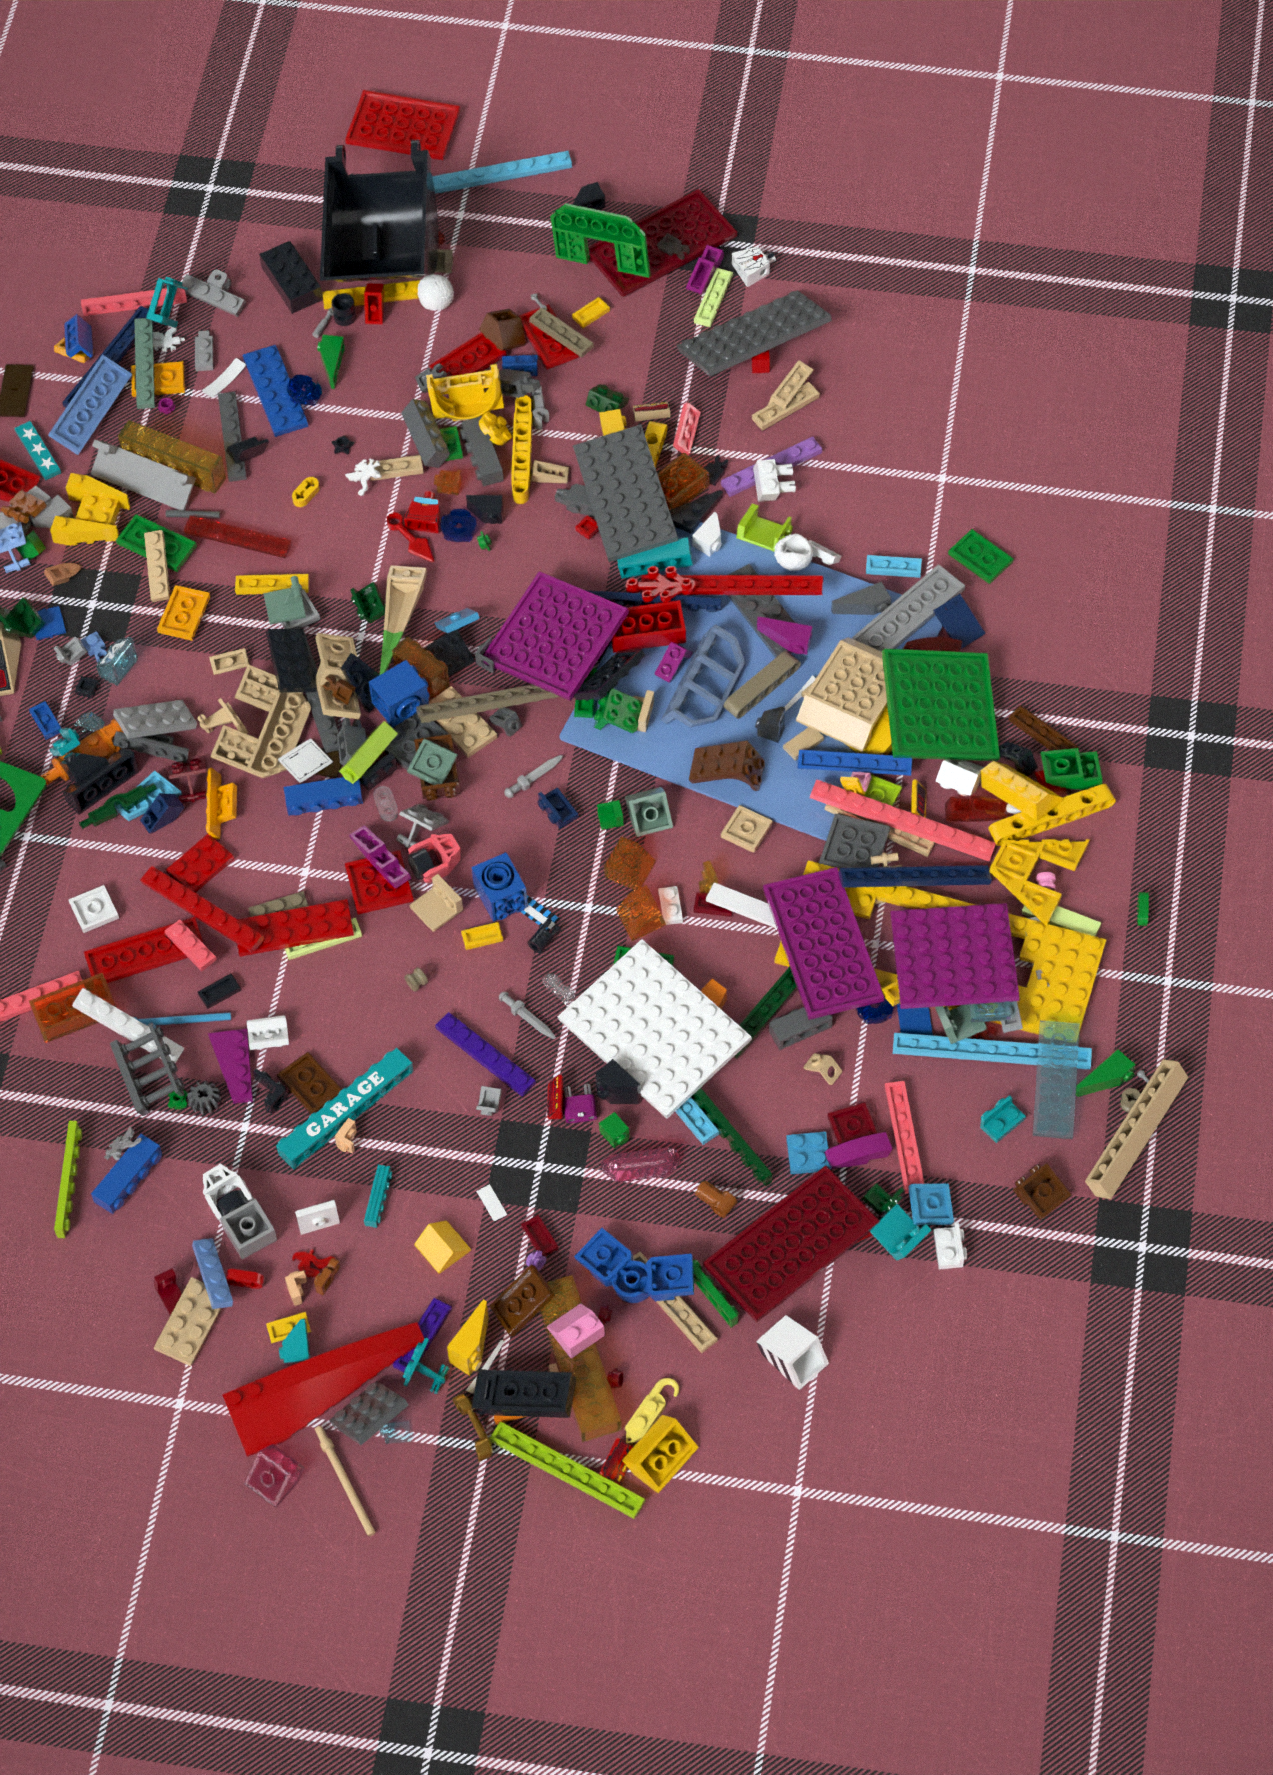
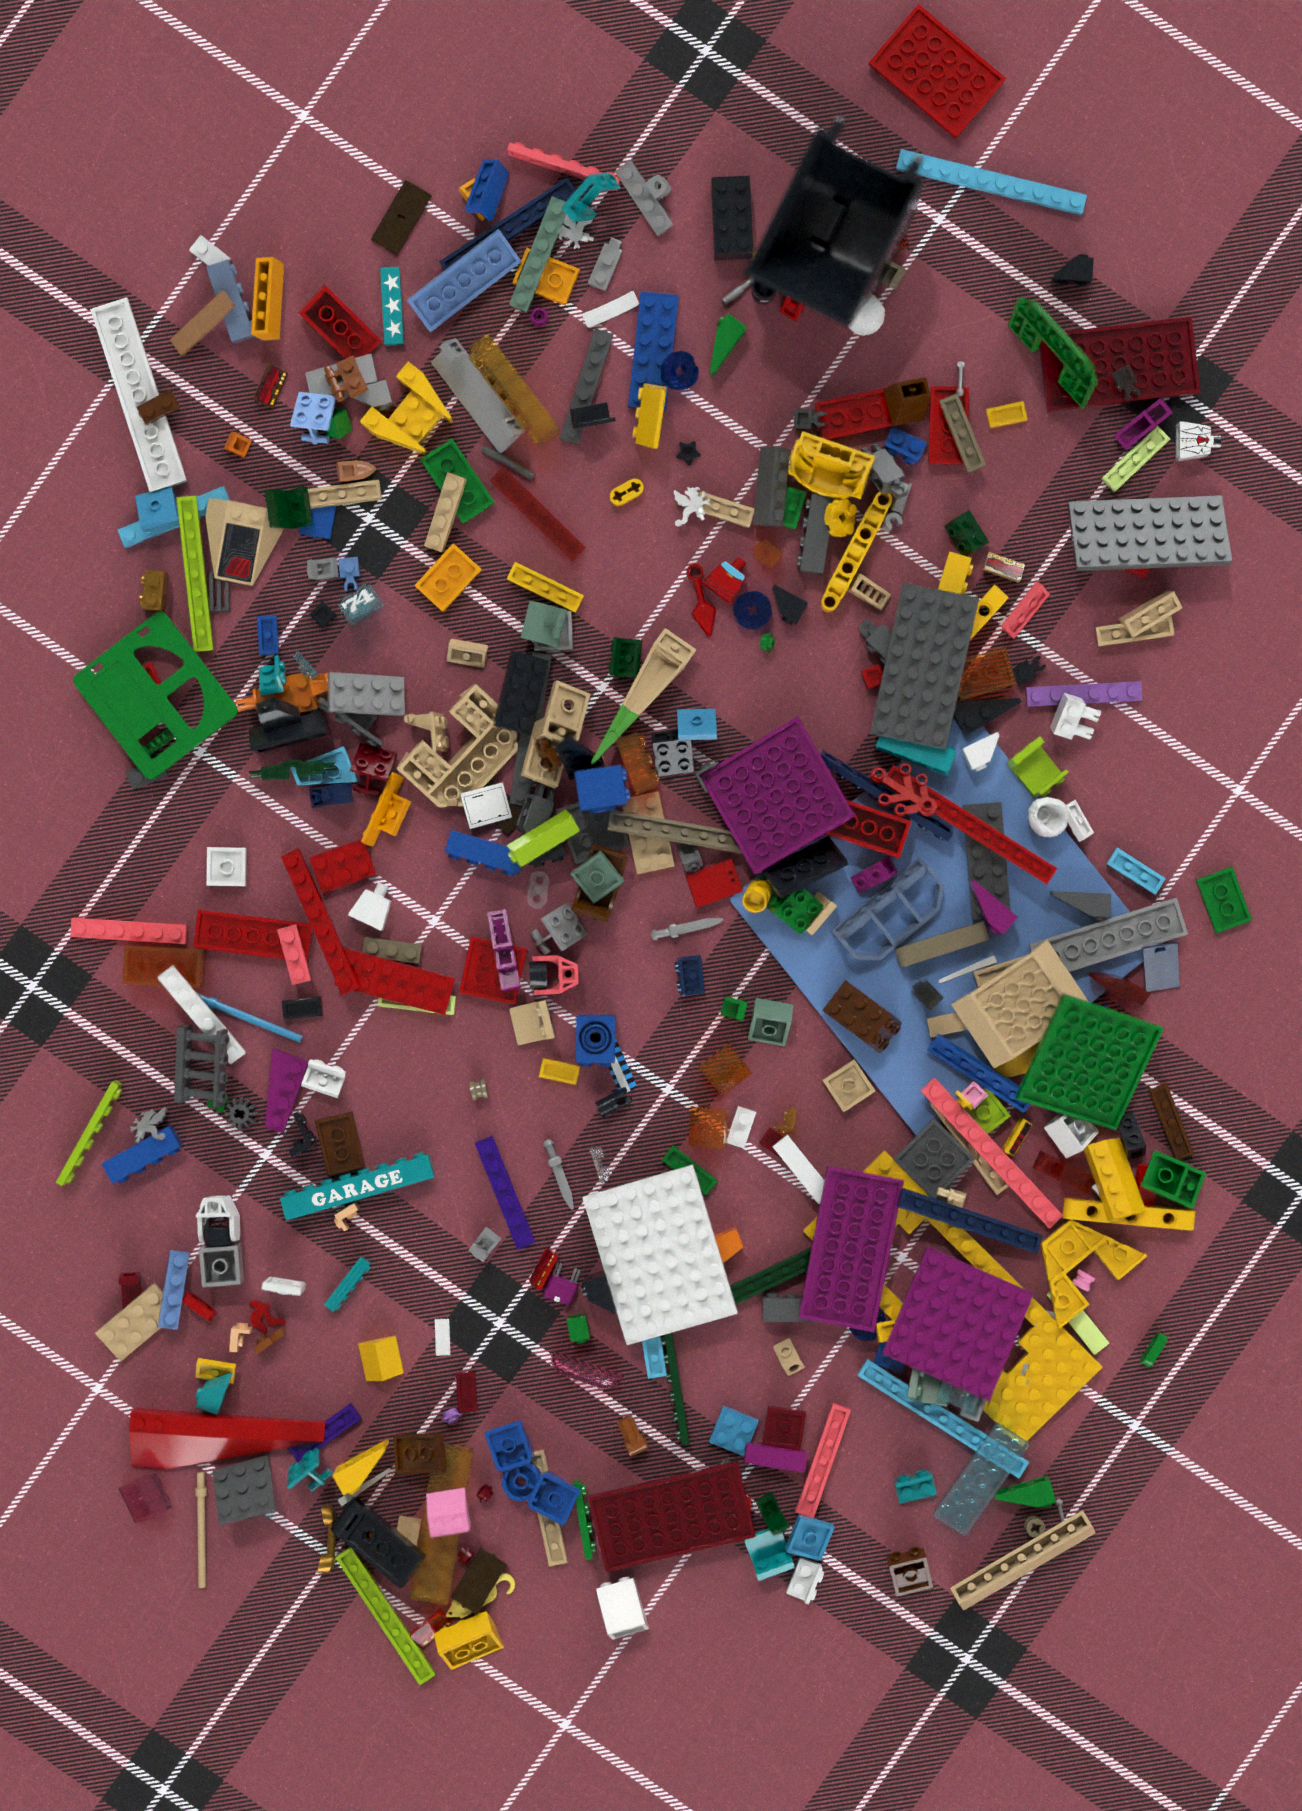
camera: 25 degrees right, 30 degrees up
none -> tan tile [308,480,382,509]
none -> white torso [348,882,391,931]
none -> dark brown piece [451,1547,507,1614]
none -> yellow slope [632,383,667,449]
none -> red container [685,859,743,908]
none -> yellow wheel [742,879,772,913]

